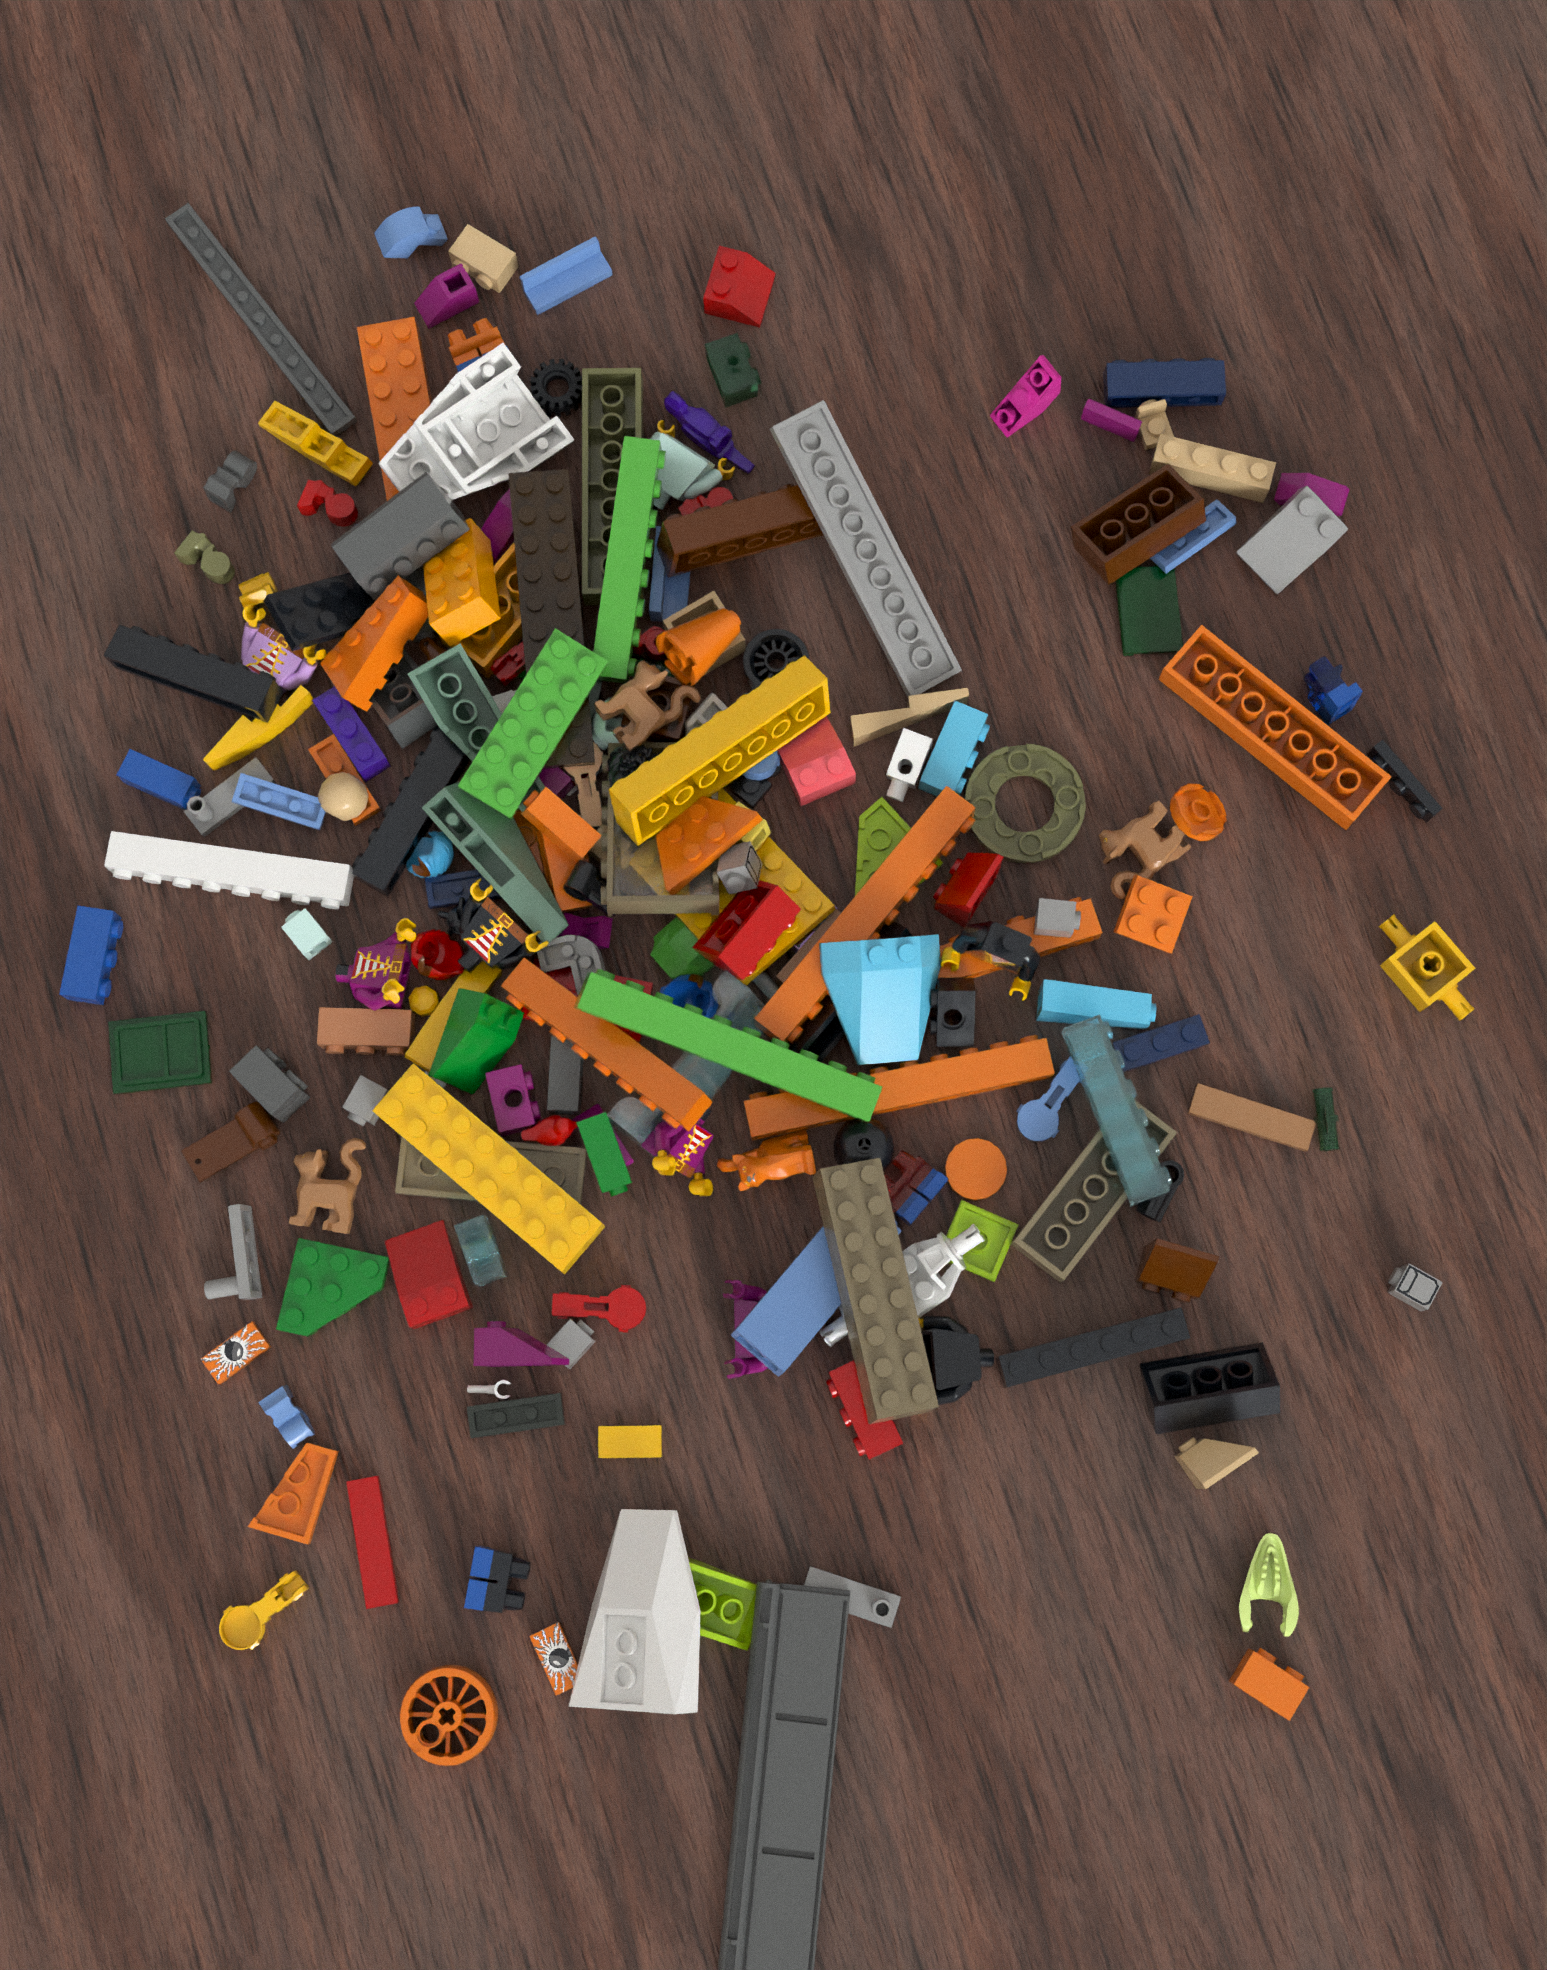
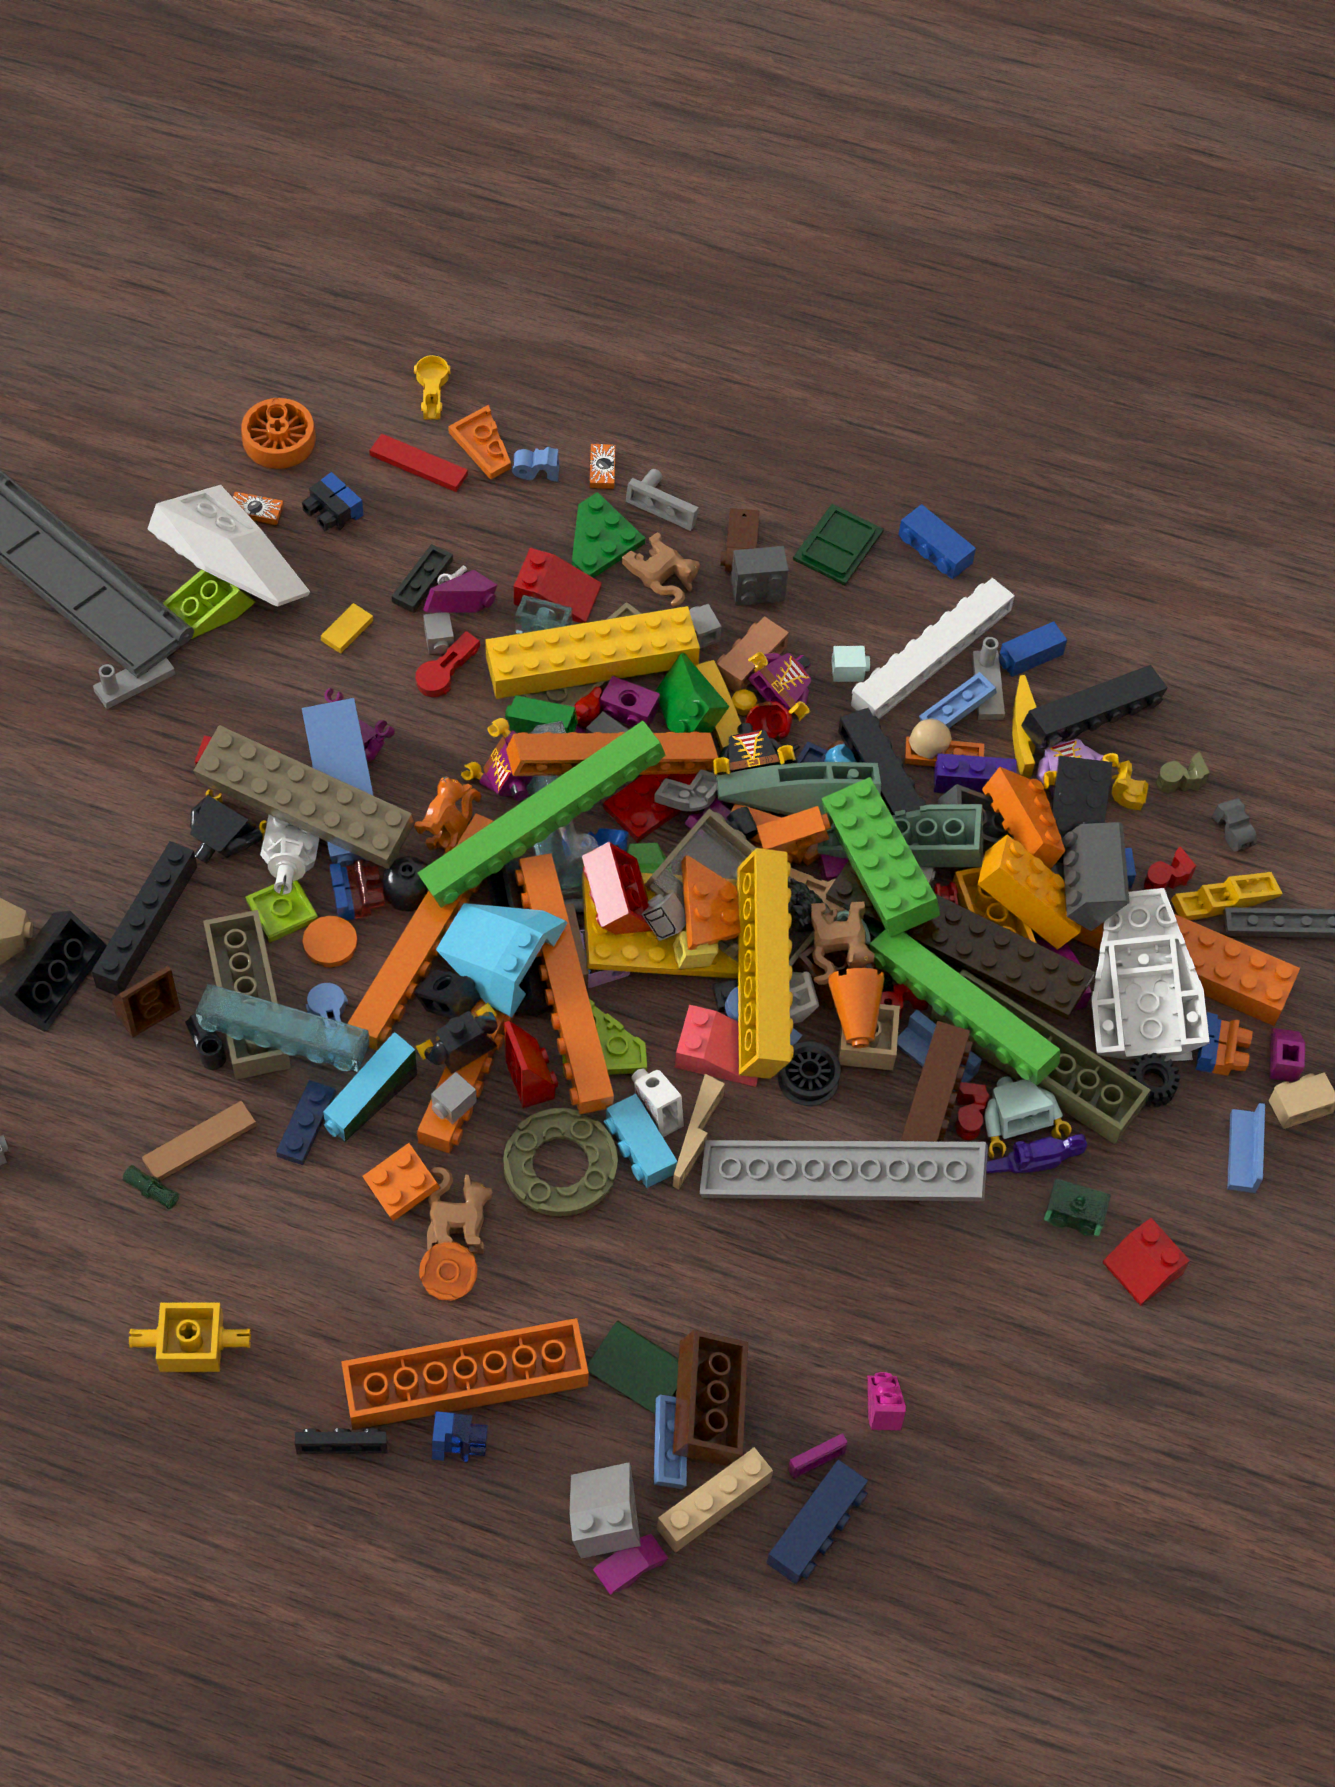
camera: 120 degrees right, 20 degrees down
tan bracket [1134,399,1174,450] -> none

